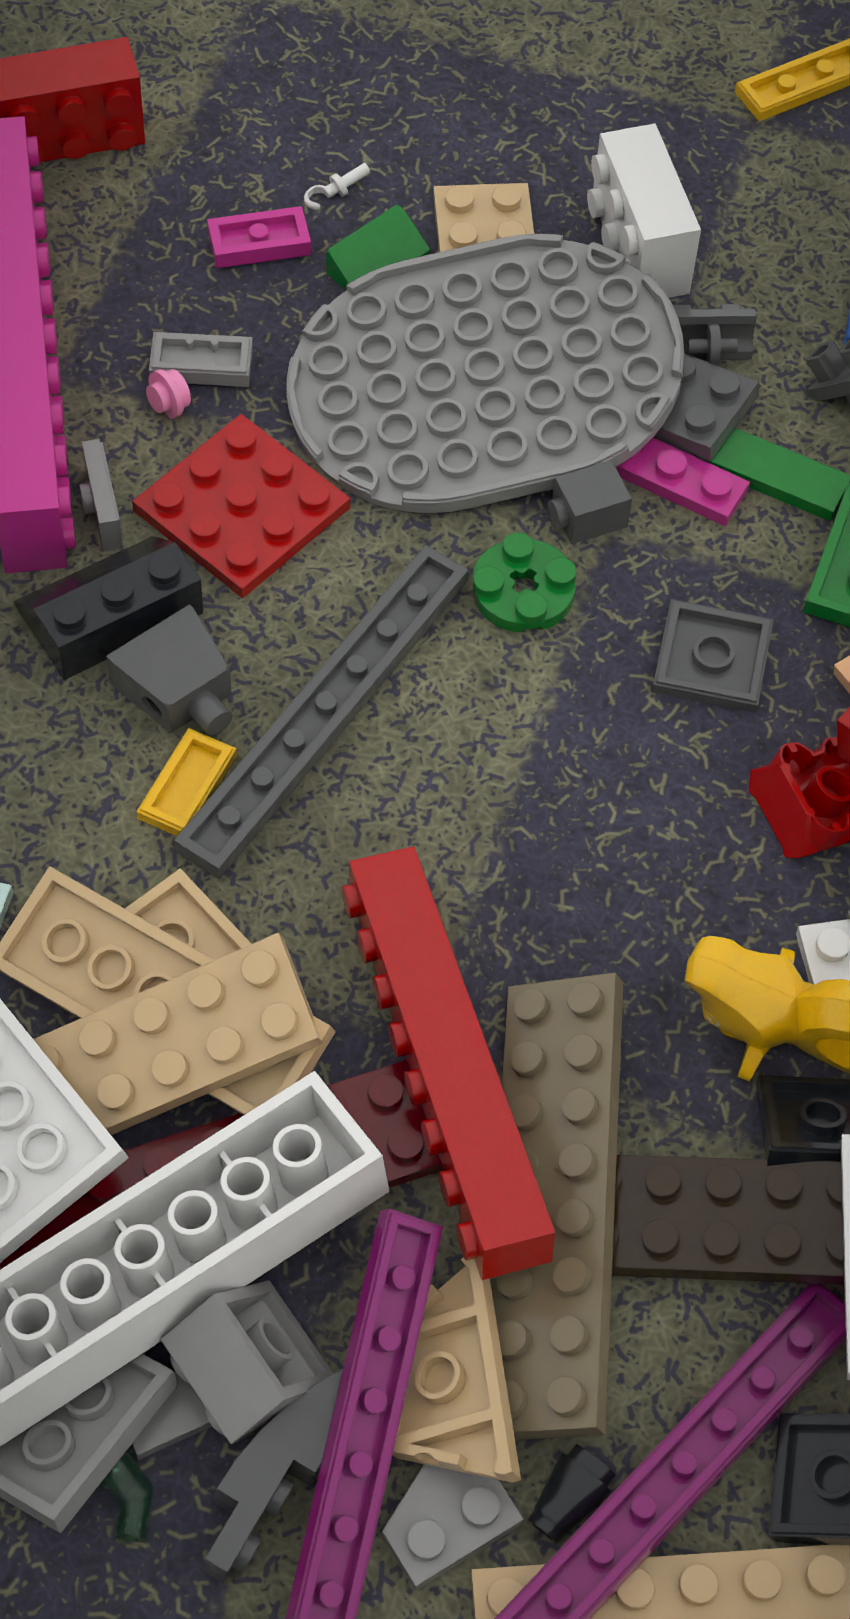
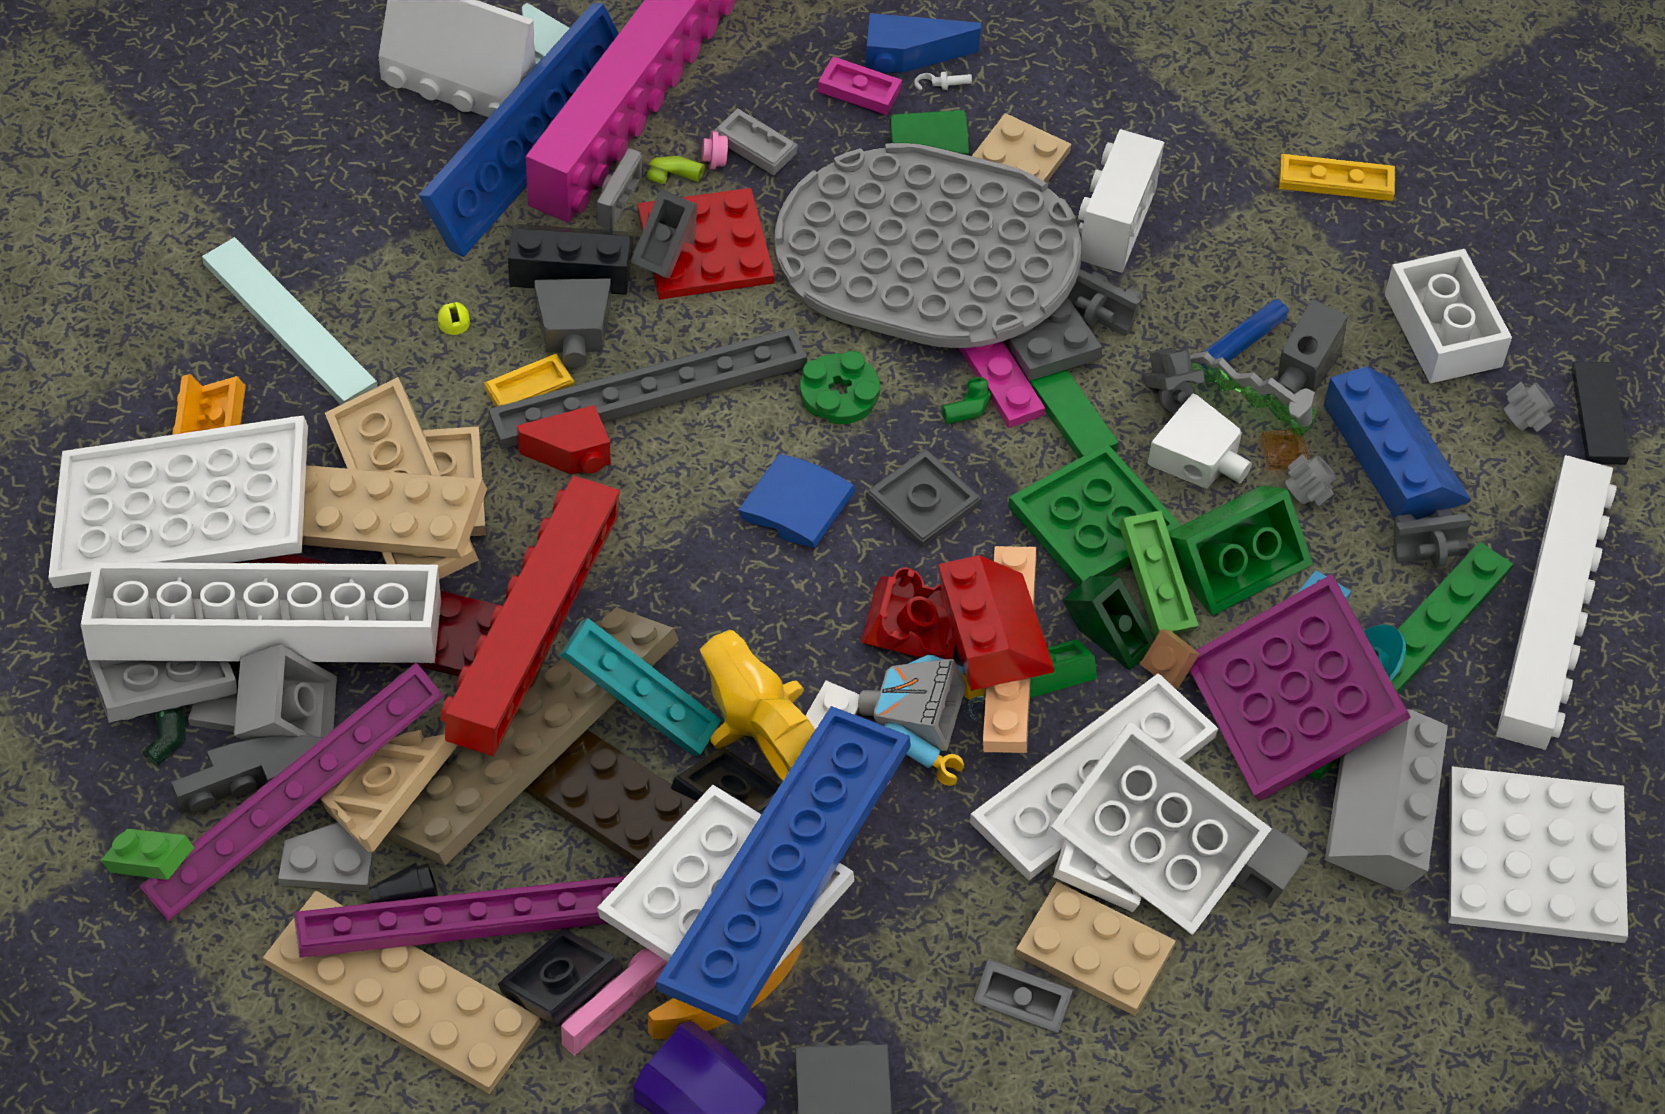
camera: 35 degrees right, 5 degrees down
dark grey brick [548,460,632,544] -> none
none -> neon yellow hinge [438,302,470,335]
none -> red slope [517,405,611,475]
none -> teal plate [559,618,721,756]
none -> dark grey slope [631,189,698,278]
none -> lime arm [646,156,705,184]
none -> blue slope [738,454,856,548]
none -> blue slope [865,13,981,74]
none -> green arm [941,377,991,425]

